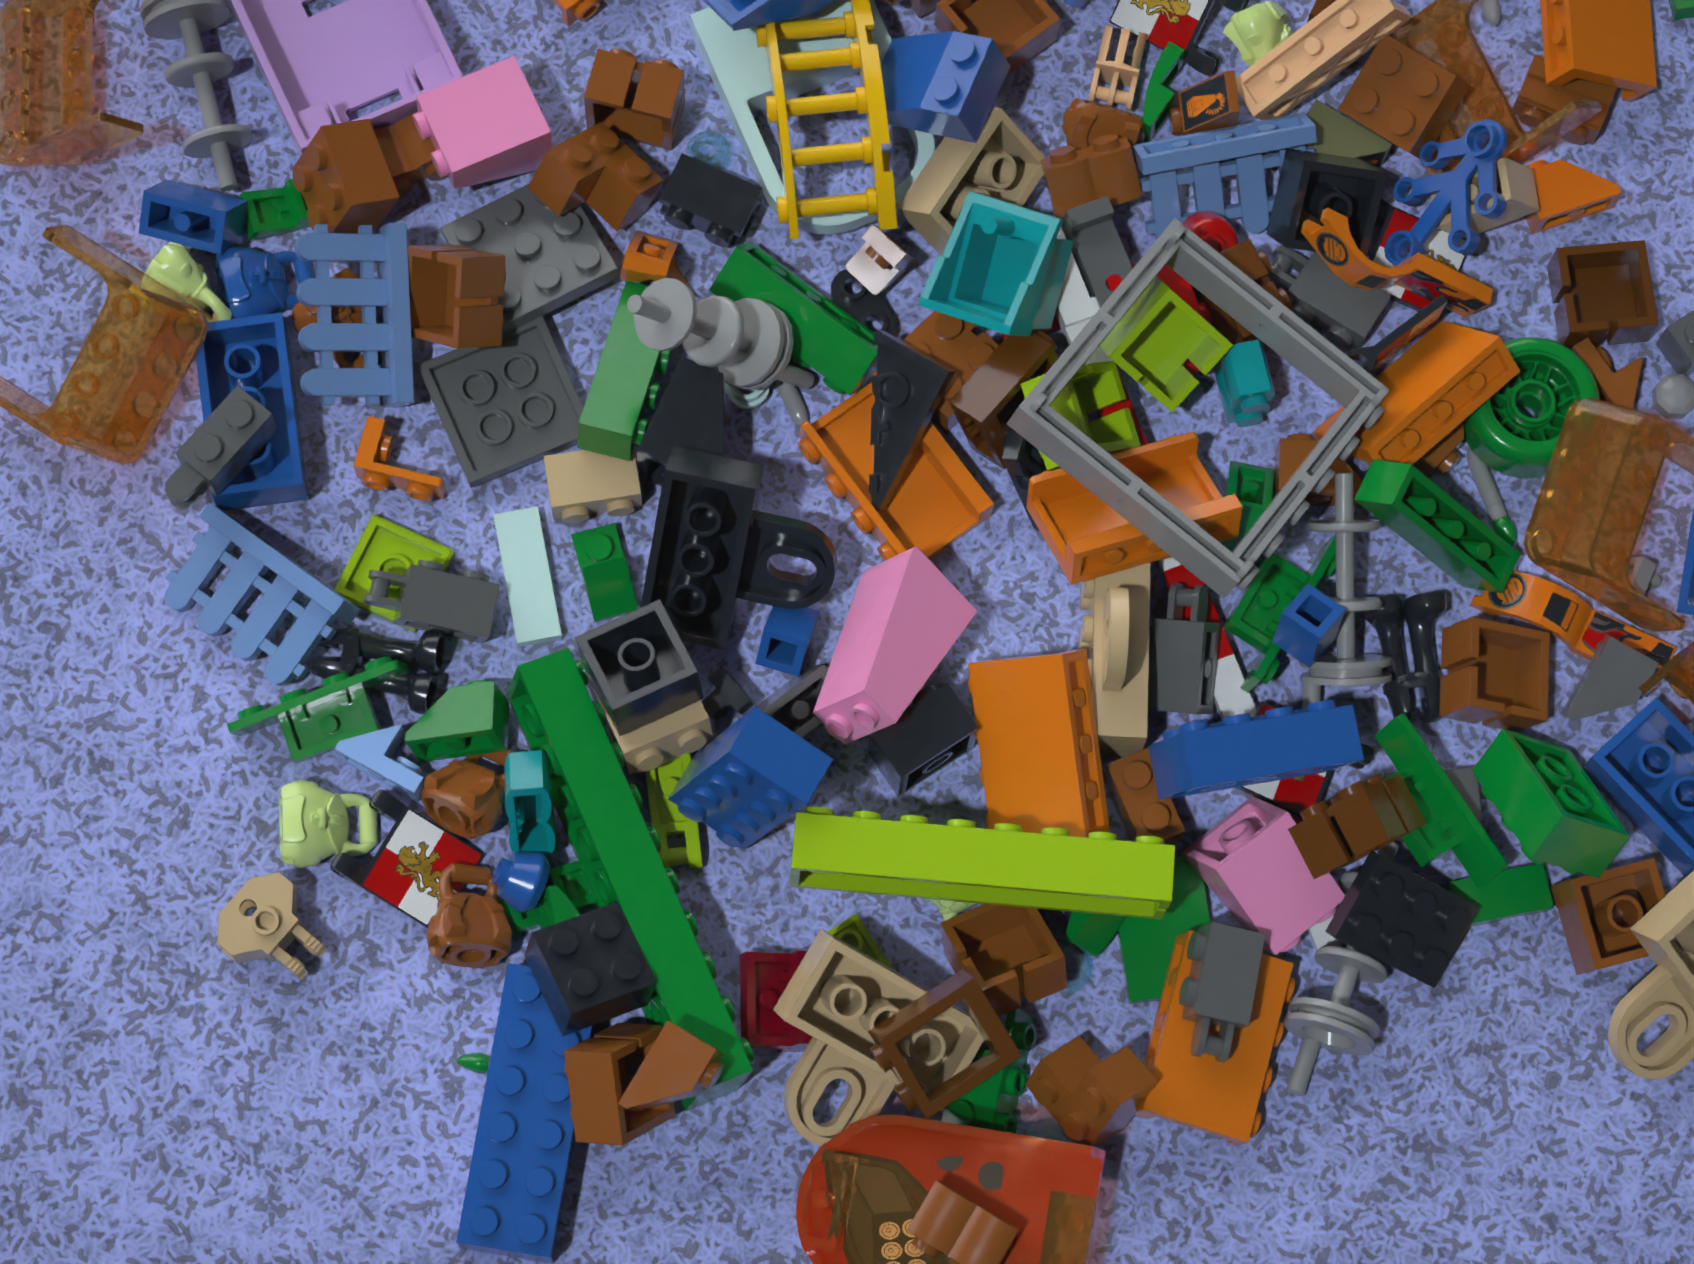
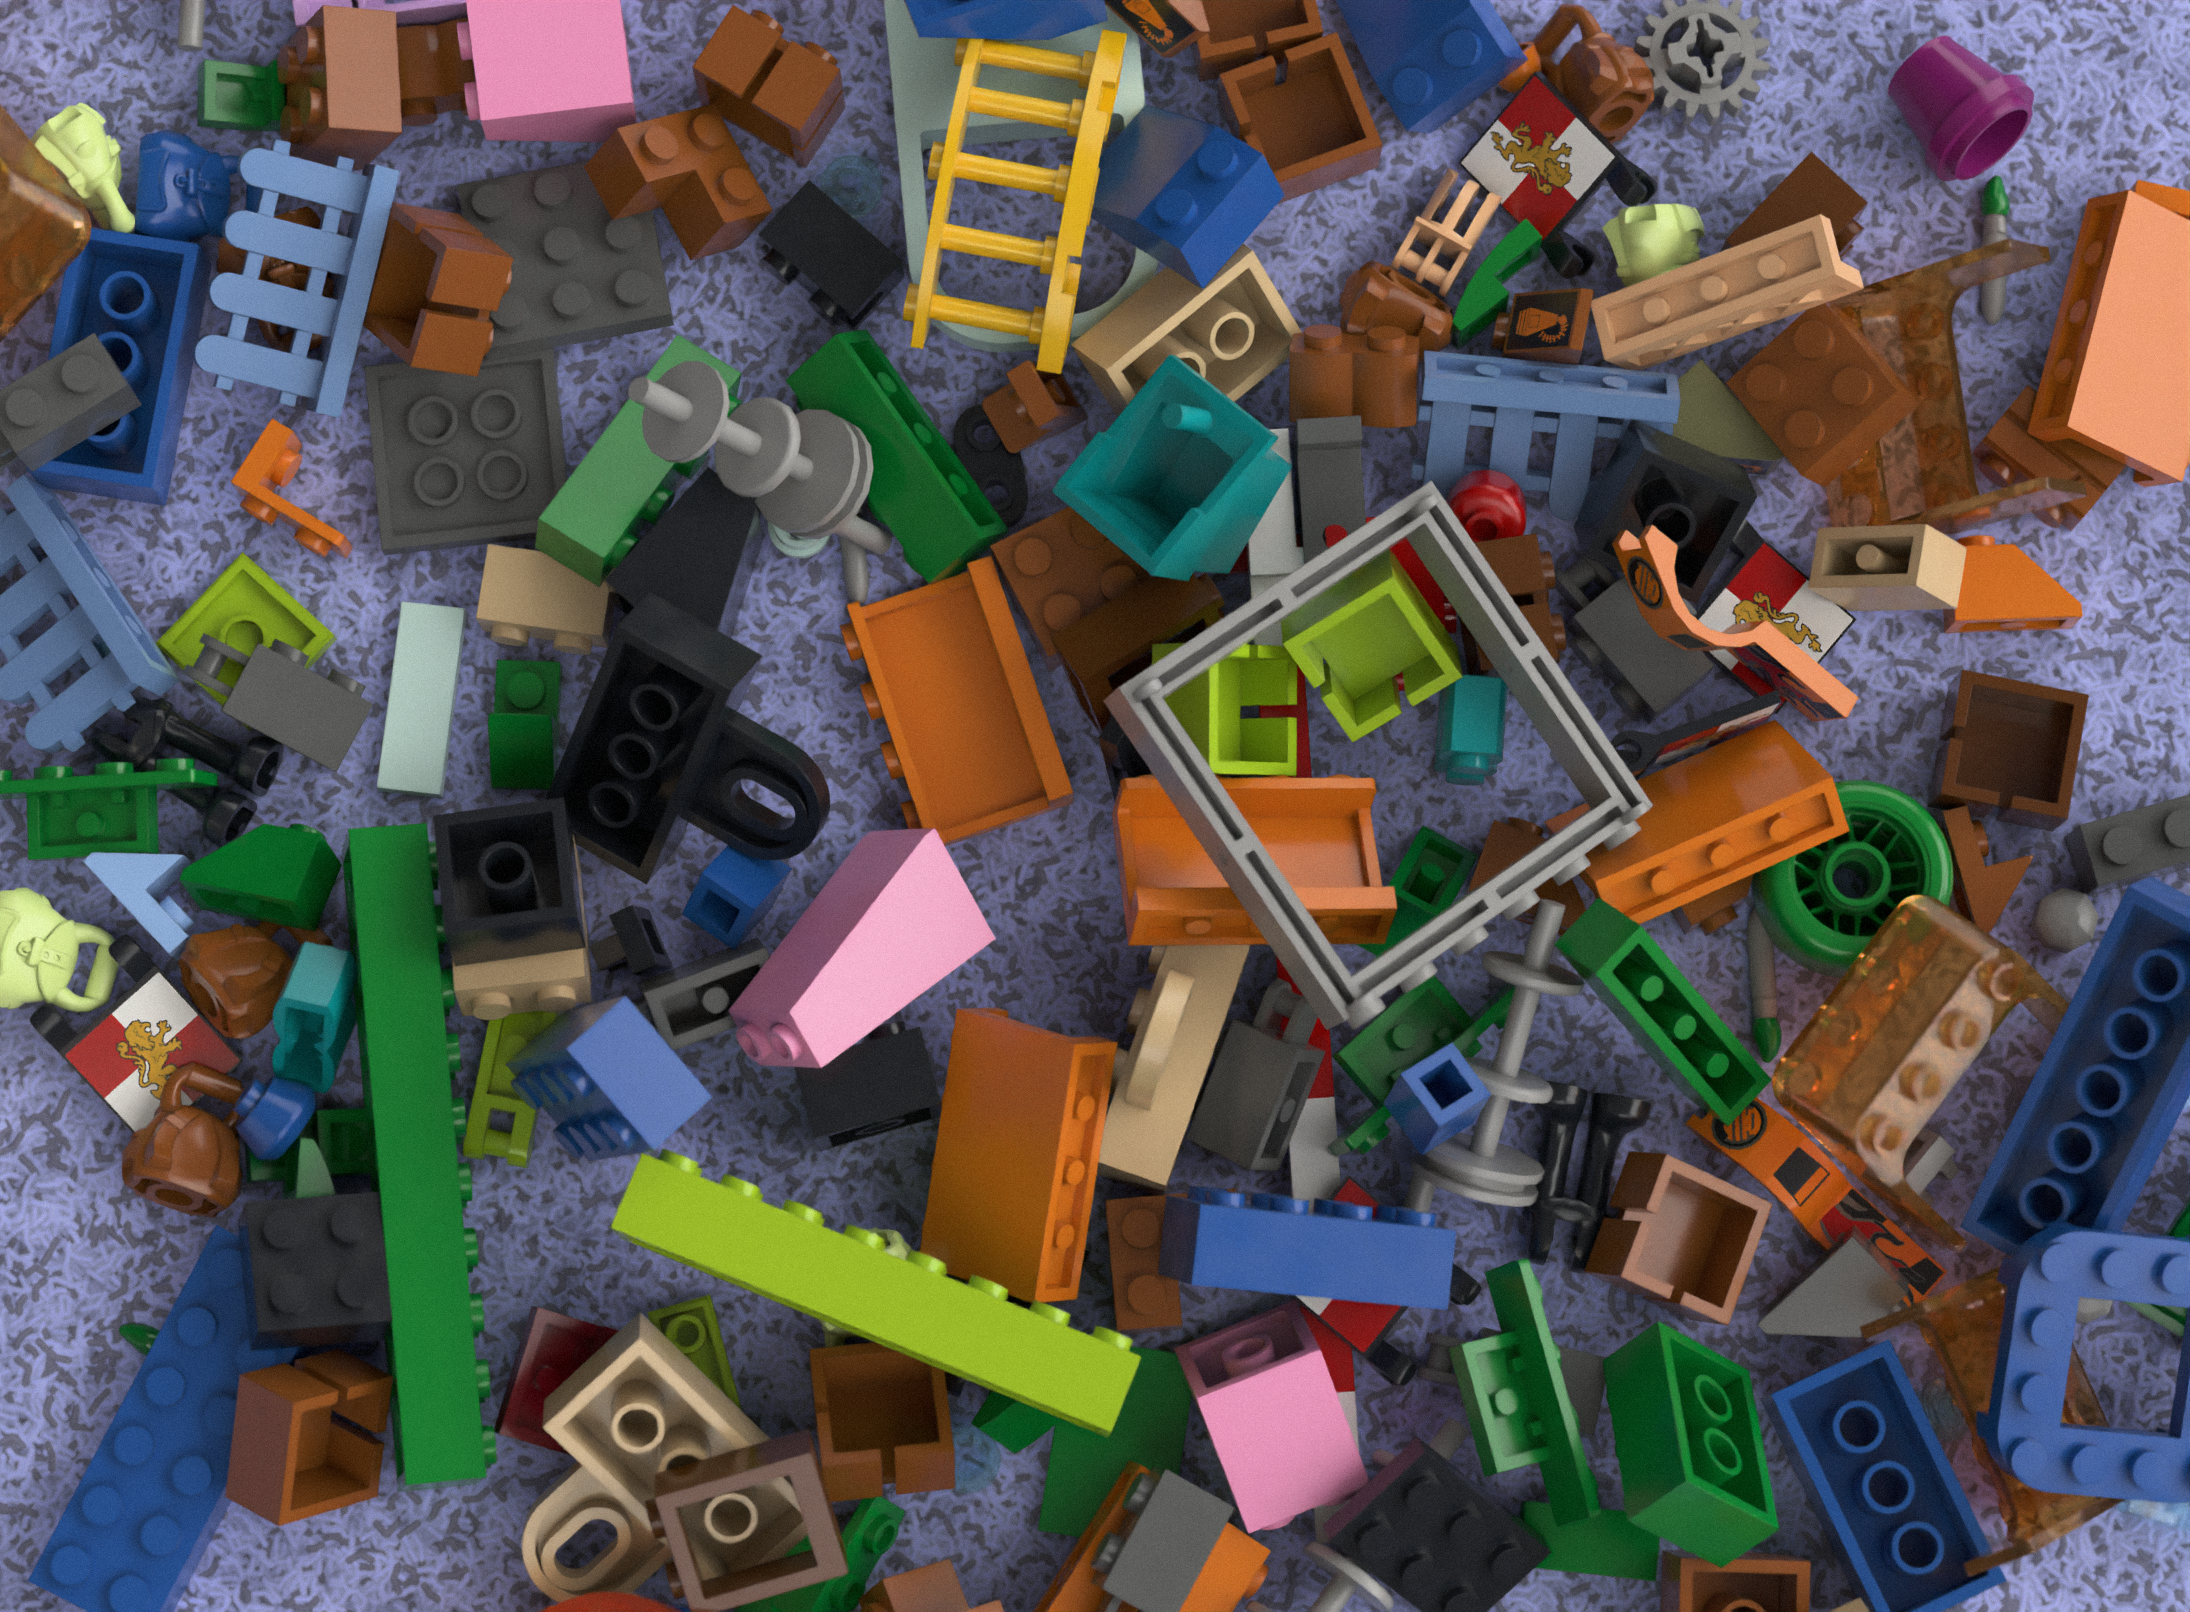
camera: 20 degrees right, 5 degrees up
blue brick [139,180,248,255] -> none
dark orange slope [618,1021,724,1111] -> none
orange slope [620,230,690,287] -> none
black wing [869,330,955,511] -> none
reddish brown piece [1288,773,1426,879] -> none
blue plant [1384,119,1507,265] -> none

